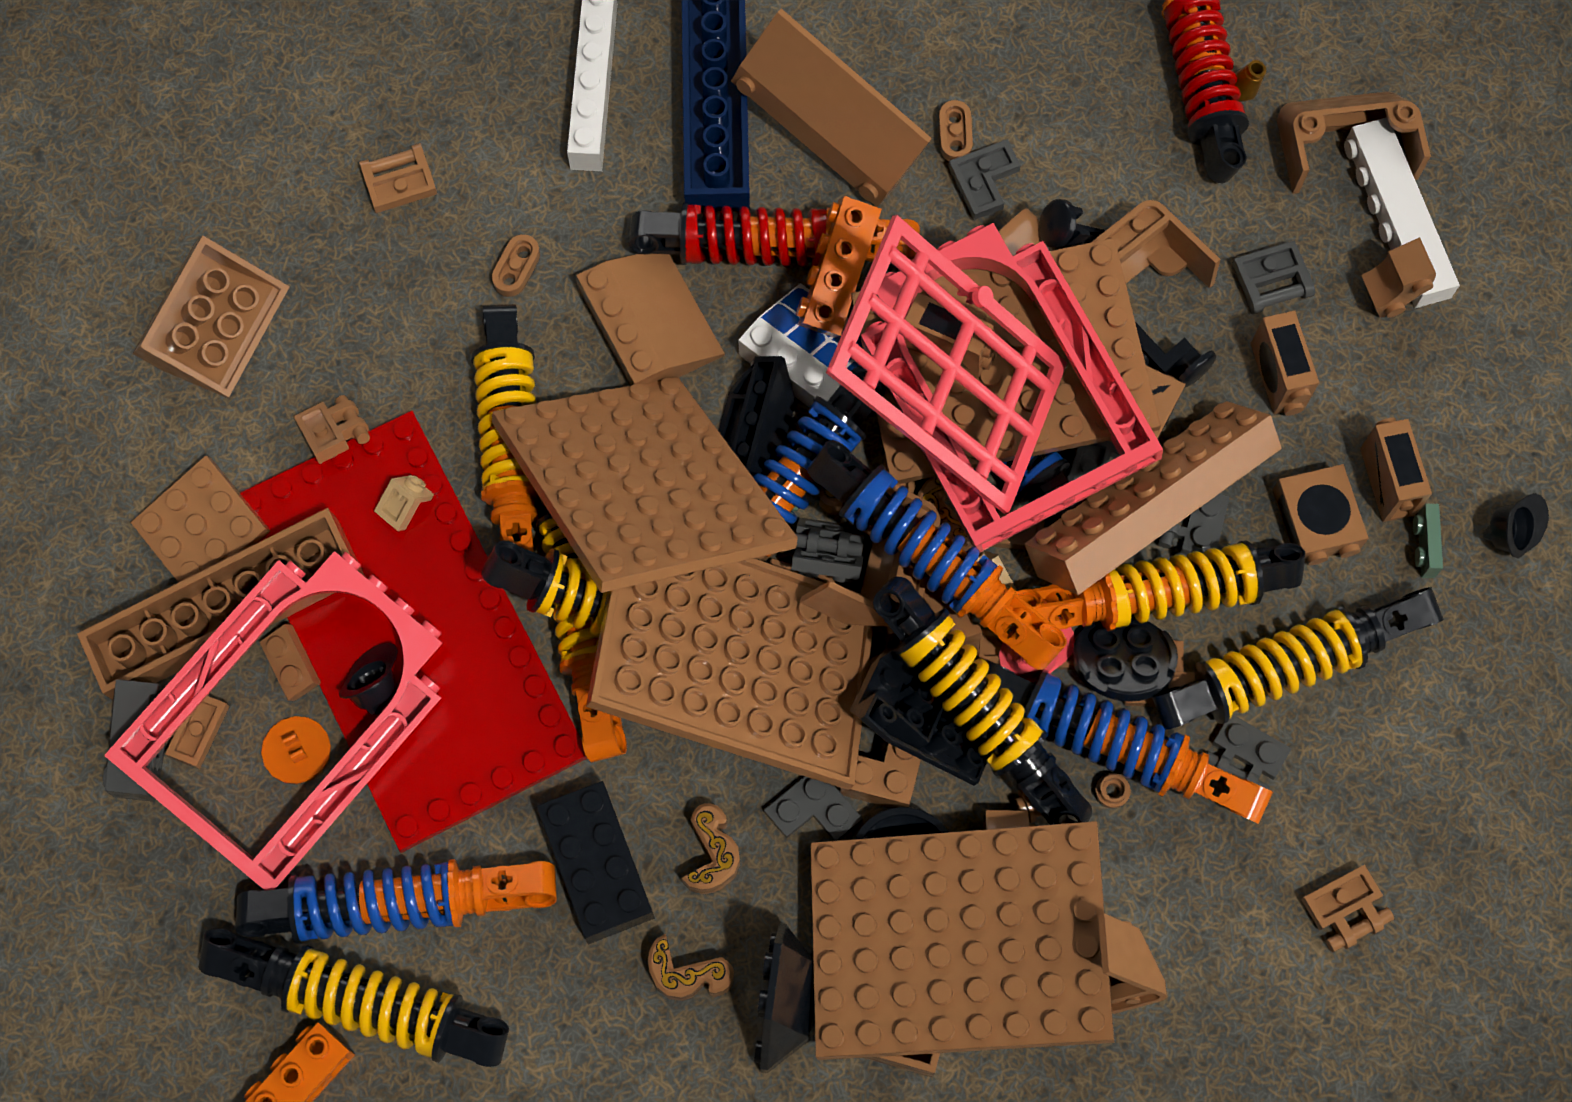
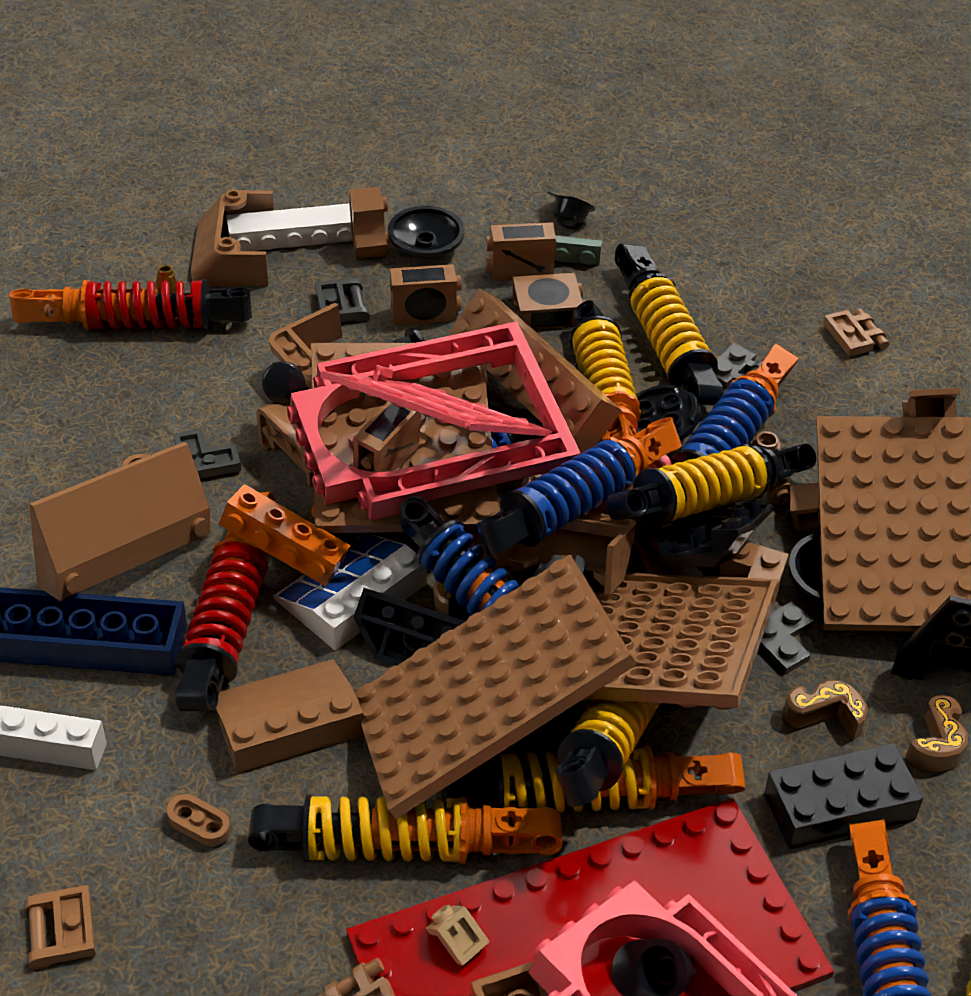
camera: 85 degrees left, 25 degrees down
none -> black dish [388,205,464,258]

